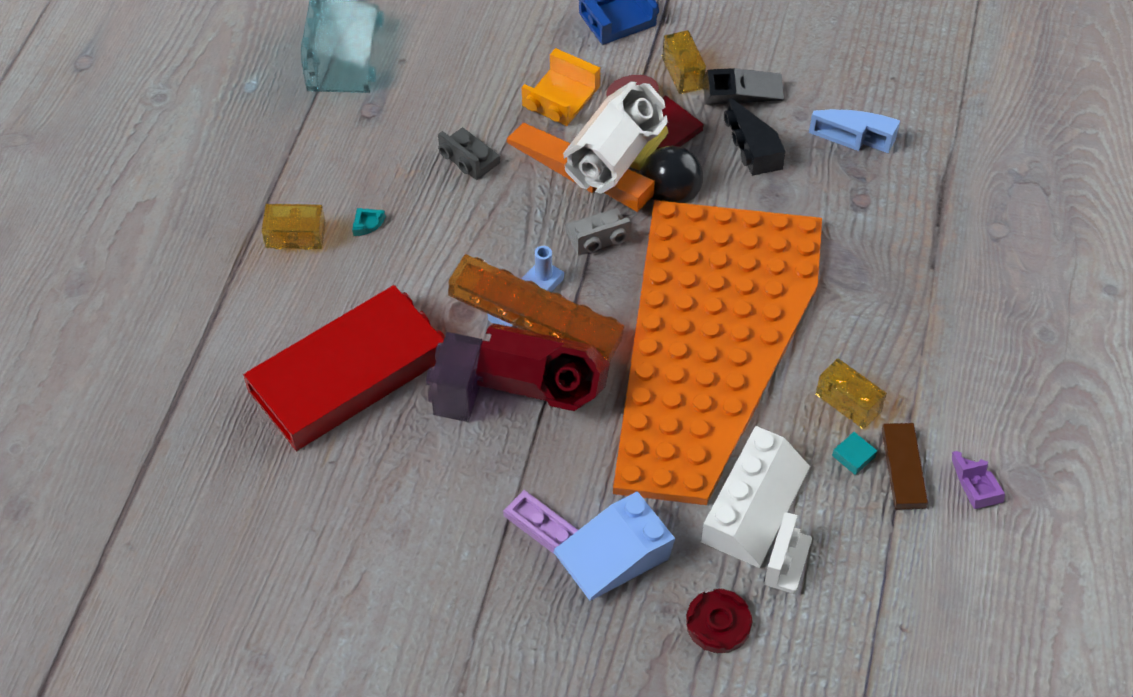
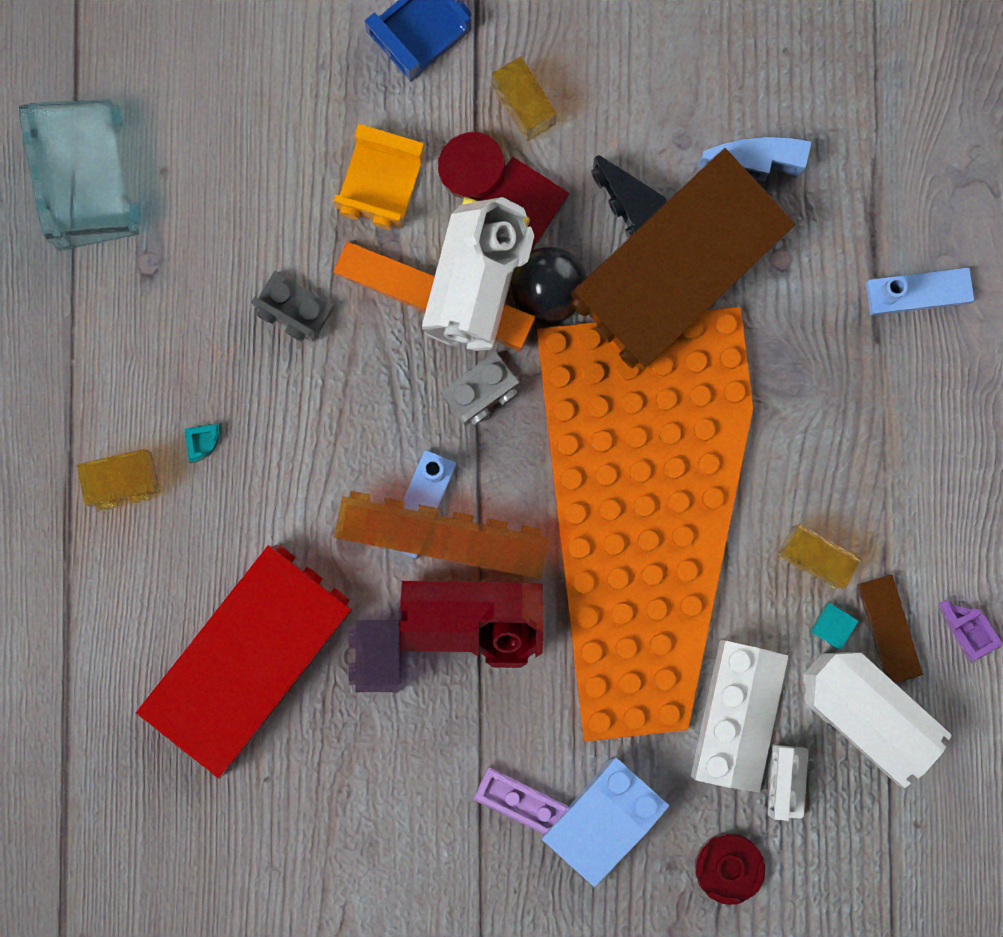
camera: 20 degrees left, 30 degrees up
black slope [702,68,784,105] -> none
none -> reddish brown brick [570,148,796,370]
none -> white brick [803,652,952,788]
none -> light blue piece [865,268,974,316]

